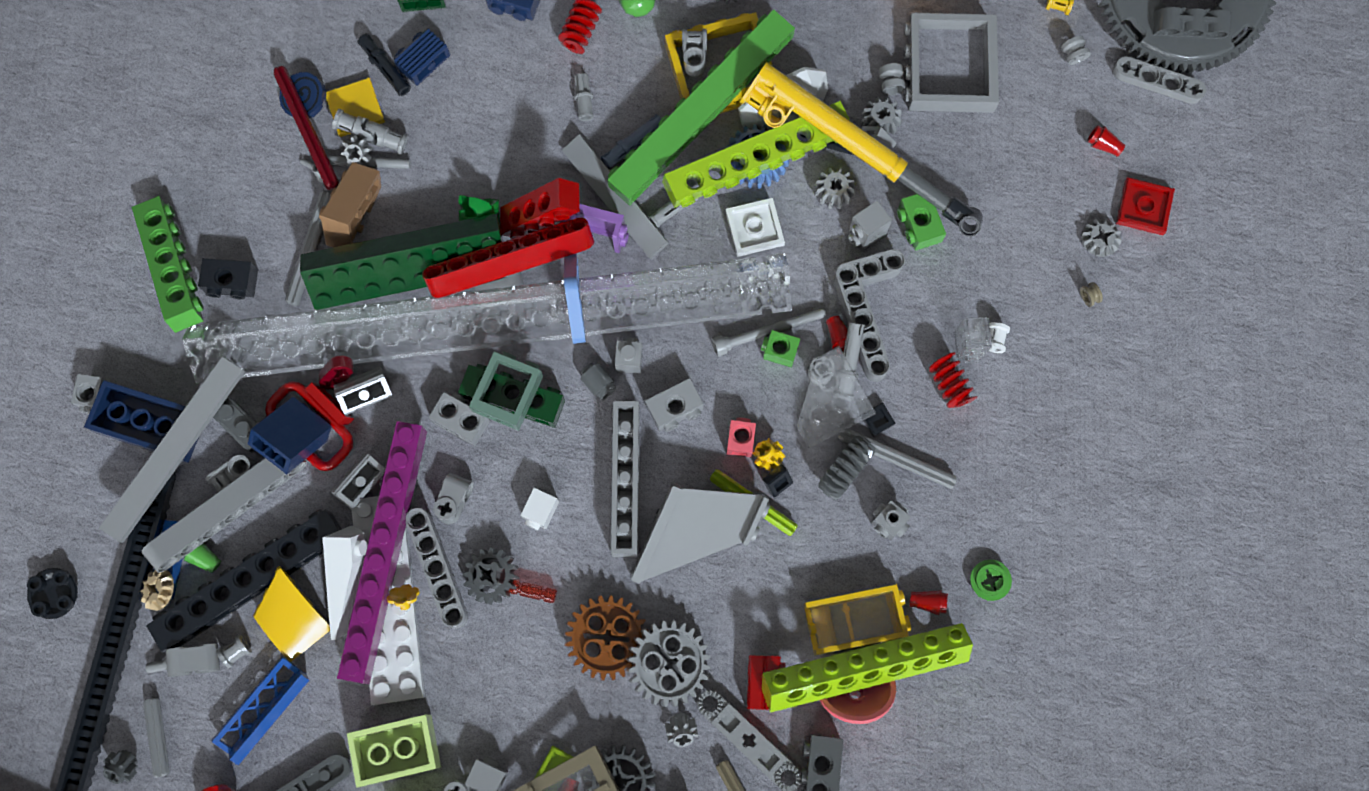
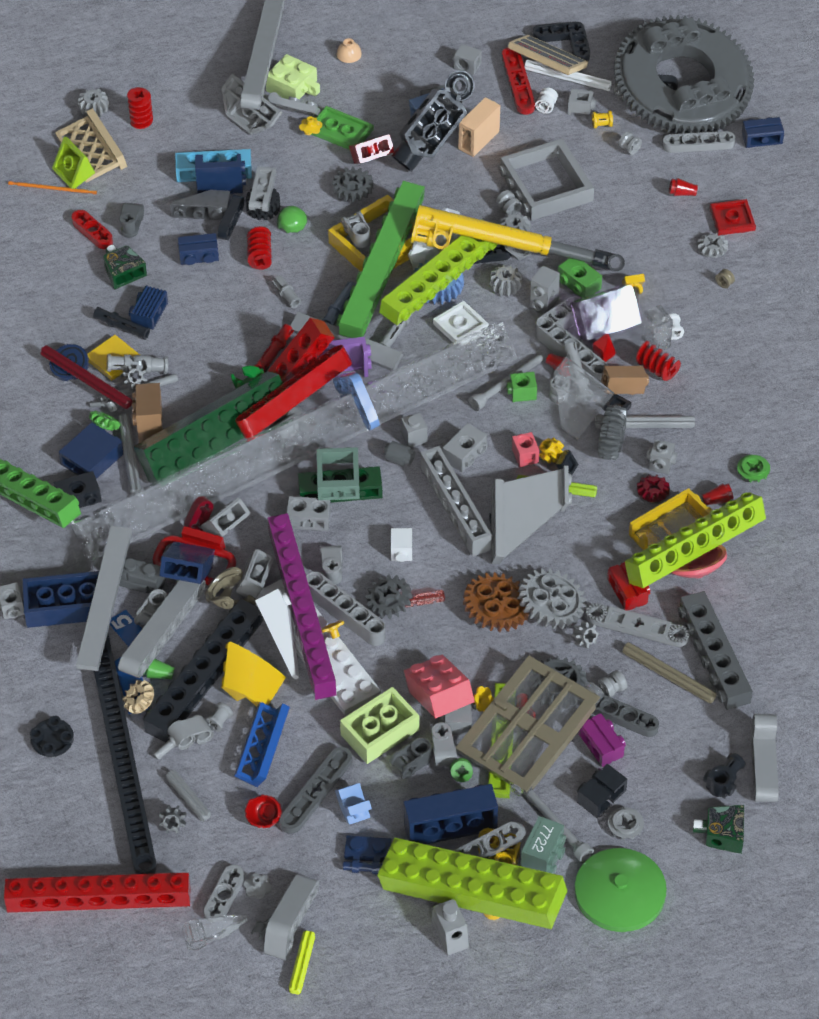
camera: 25 degrees left, 25 degrees down
none -> dark blue brick [59,422,124,479]
none -> bright green gear [89,411,120,431]
none -> blue sticker [110,610,142,647]
none -> dark tan helmet [205,567,257,610]
none -> red pin [254,324,294,373]
none -> coral brick [404,654,475,719]
none -> yellow plant [473,686,494,712]
none -> brick [570,285,642,340]
none -> red slope [592,333,616,362]
none -> medium nougat brick [601,366,649,395]
none -> yellow tile [622,274,645,296]
none -> dark red gear [637,474,670,502]
none -> dark blue brick [742,117,784,148]

